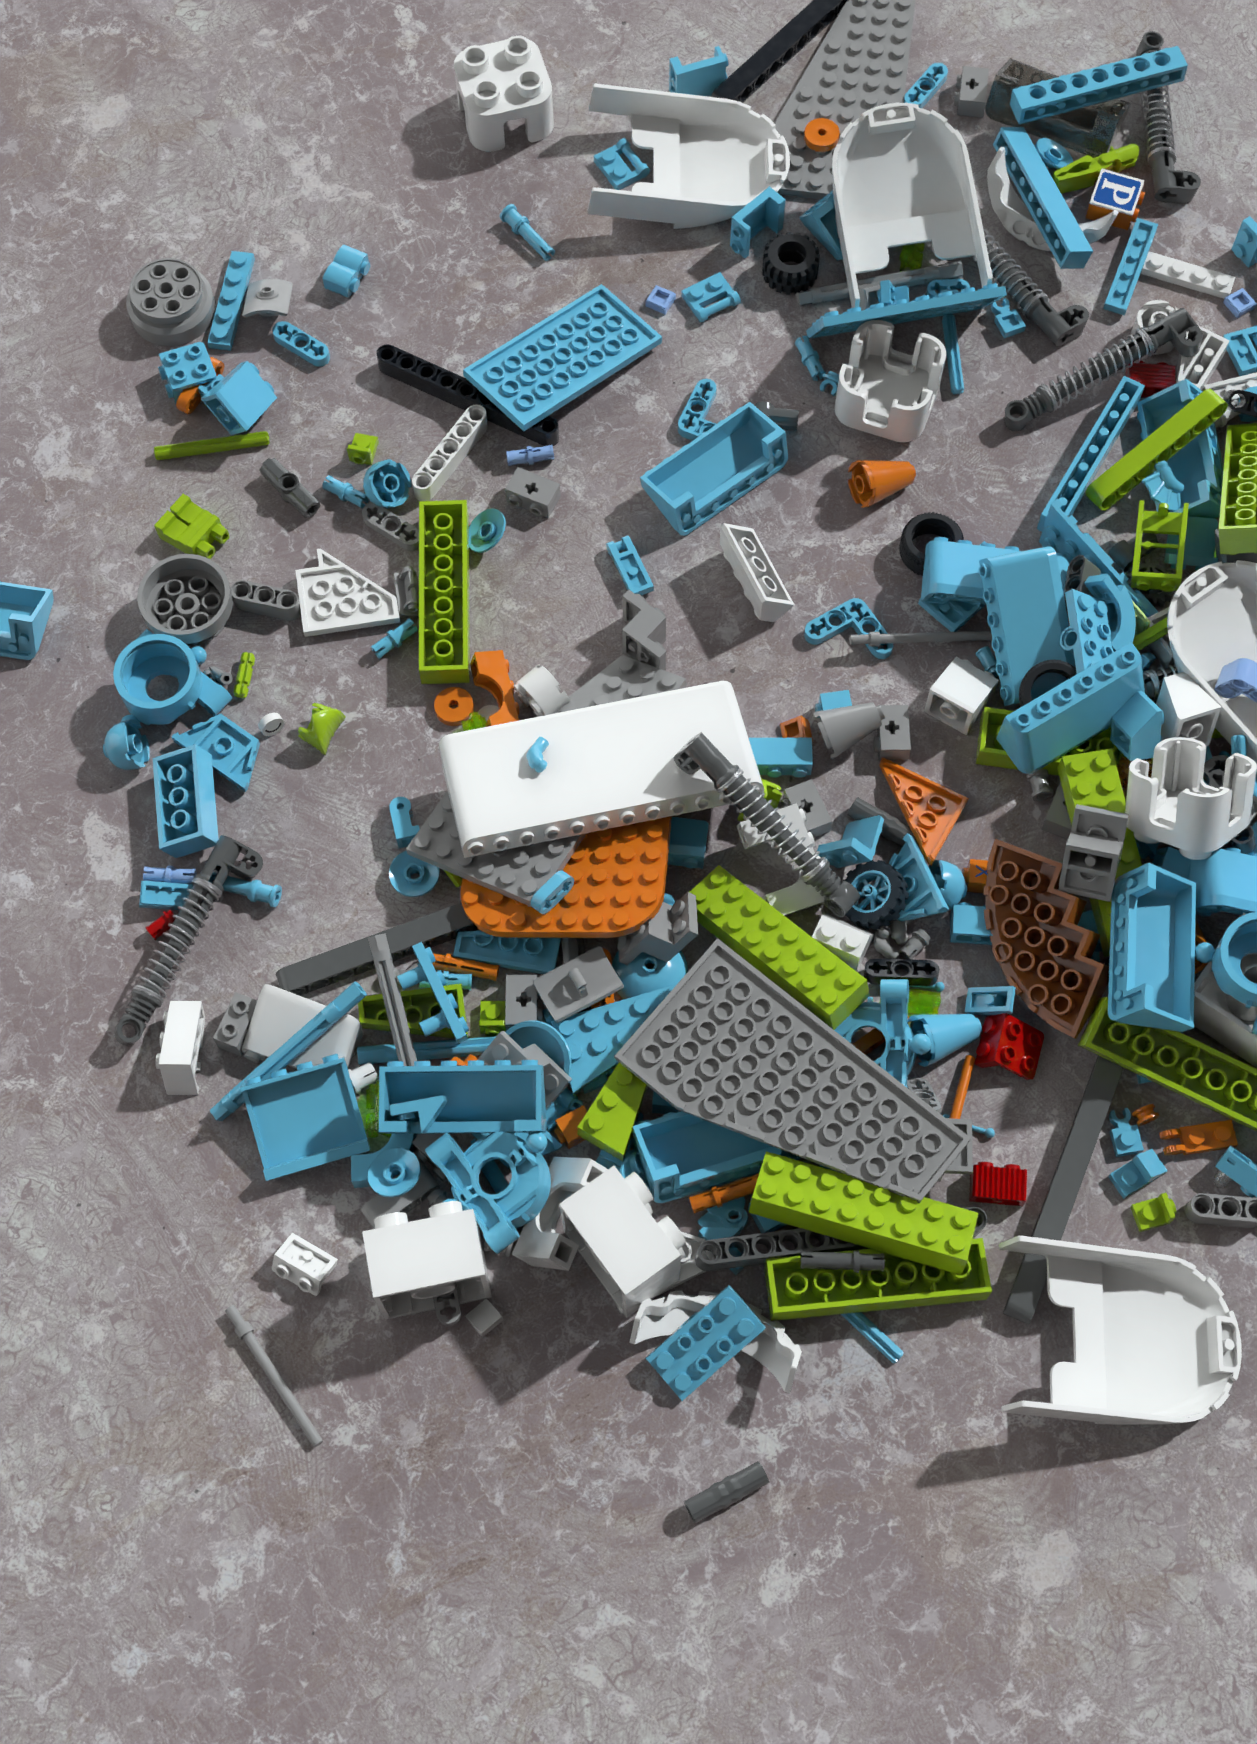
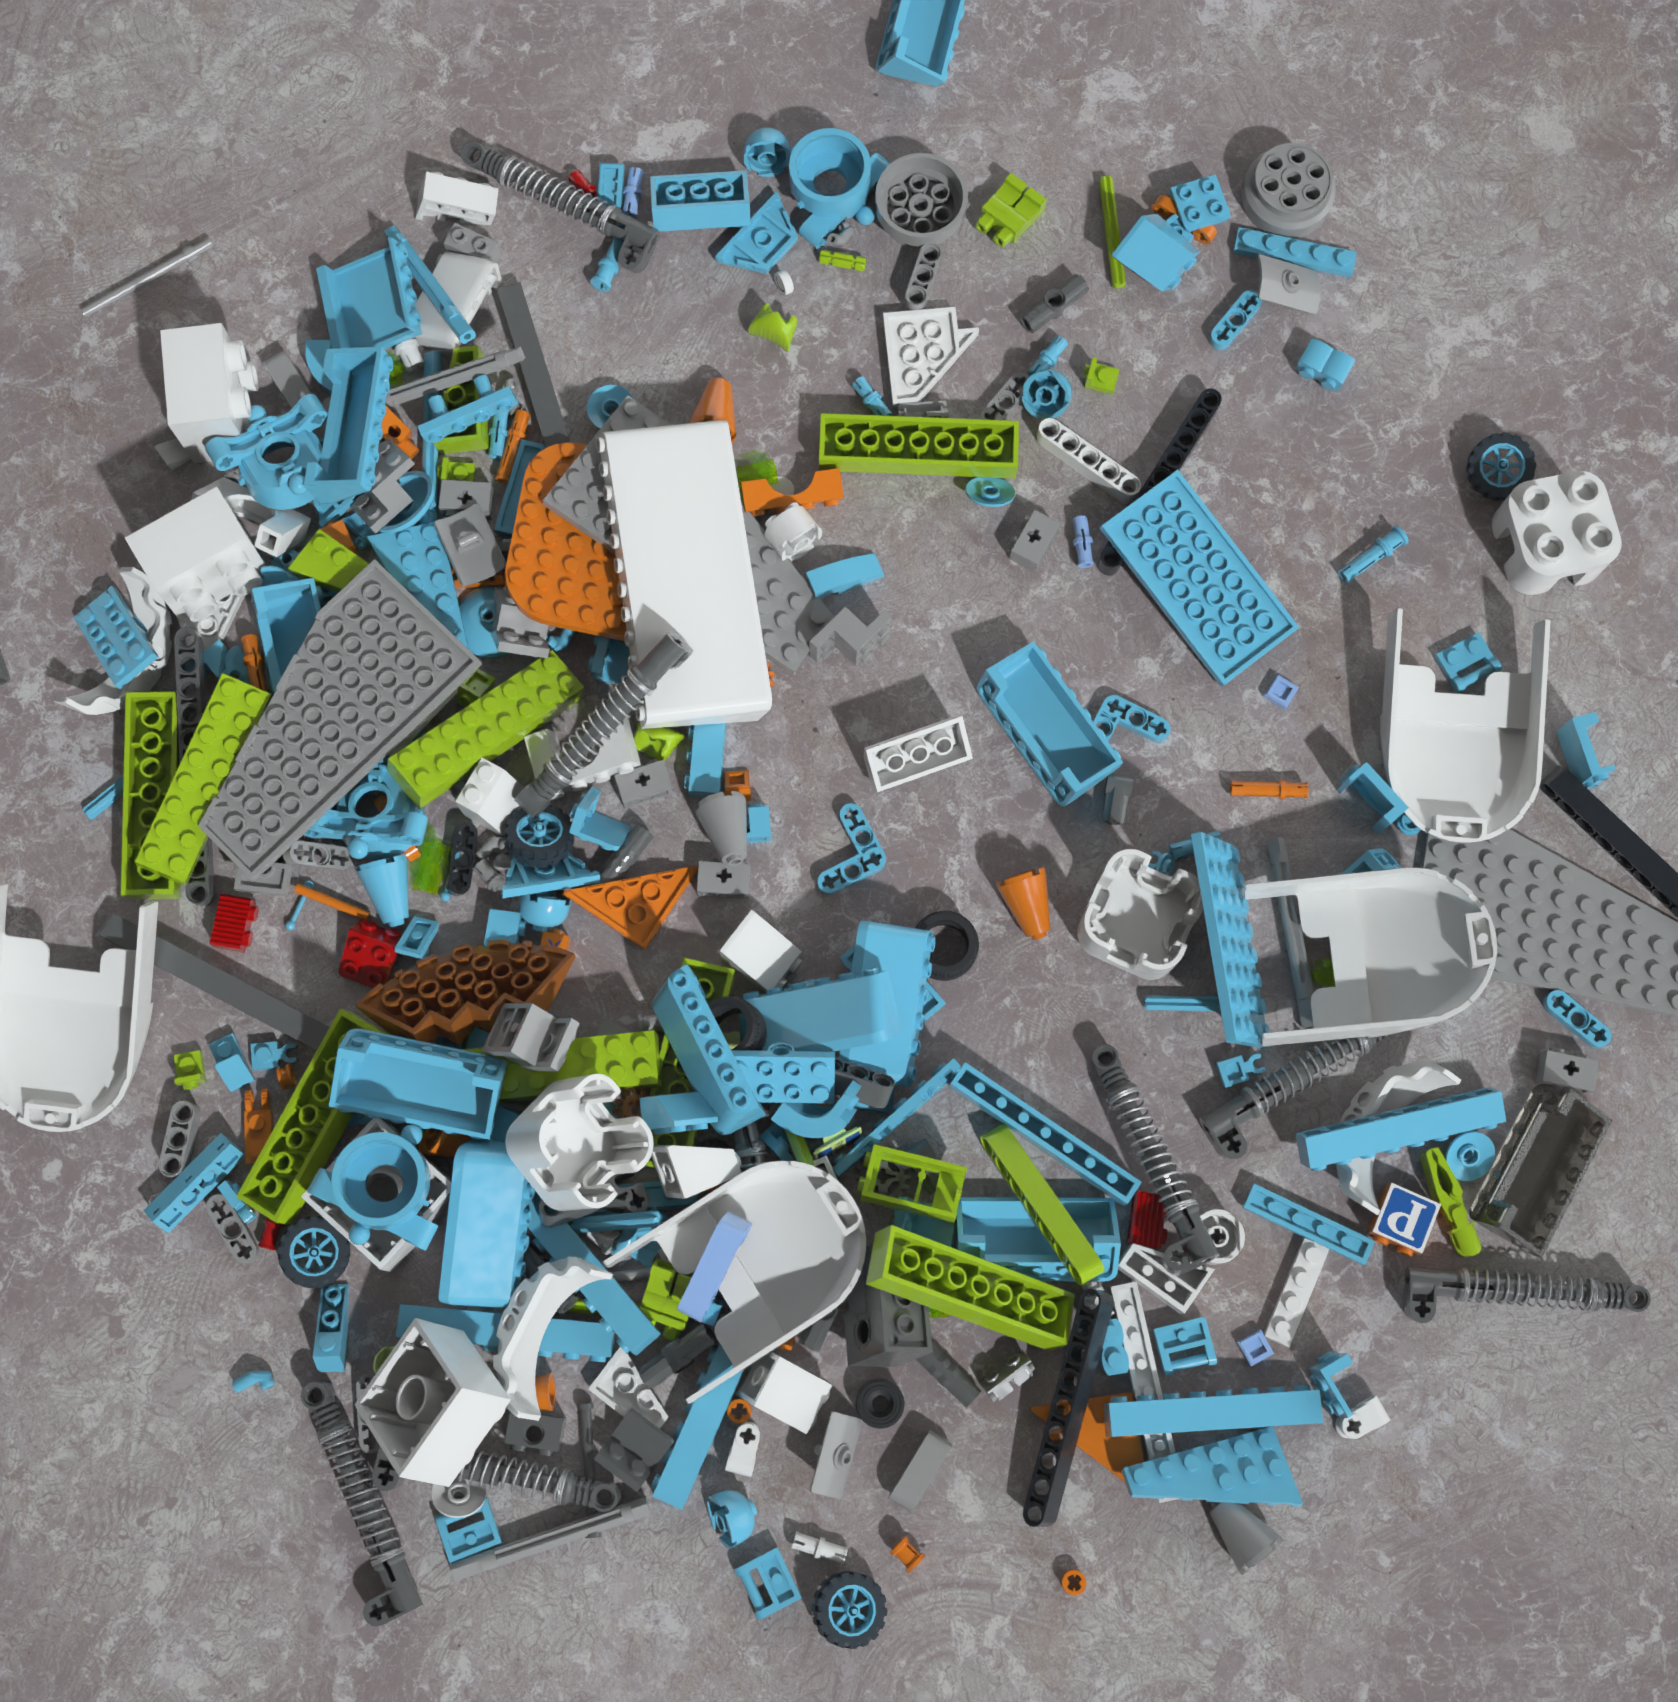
camera: 90 degrees right, 10 degrees up
white bracket [272,1233,338,1296] -> none
medium azure dish [367,1148,421,1197] -> none
medium azure leg [389,797,420,849] -> none
medium azure slope [390,1095,447,1133] -> none
orange piece [434,687,474,726] -> none
medium azure arm [526,737,549,773] -> none
medium azure beam [531,870,574,914] -> none
medium azure plate [606,535,654,595] -> none
medium azure plate [681,272,741,322] -> none
black tyre [762,232,820,295] -> none
dark grey pin [800,1250,885,1273] -> none
orange piece [804,118,840,152] -> none
light grey bar [849,631,992,647] -> none
light grey slope [858,285,880,311] -> none
medium azure bracket [877,280,909,307] -> none
medium azure beam [926,279,970,299] -> none
medium azure brick [1010,46,1188,124] -> none
medium azure arm [1141,460,1184,512] -> none
none -> orange cone [688,377,736,443]
none -> medium azure slope [806,553,884,599]
none -> orange pin [1230,779,1309,800]
none -> black wheel [1466,432,1536,501]

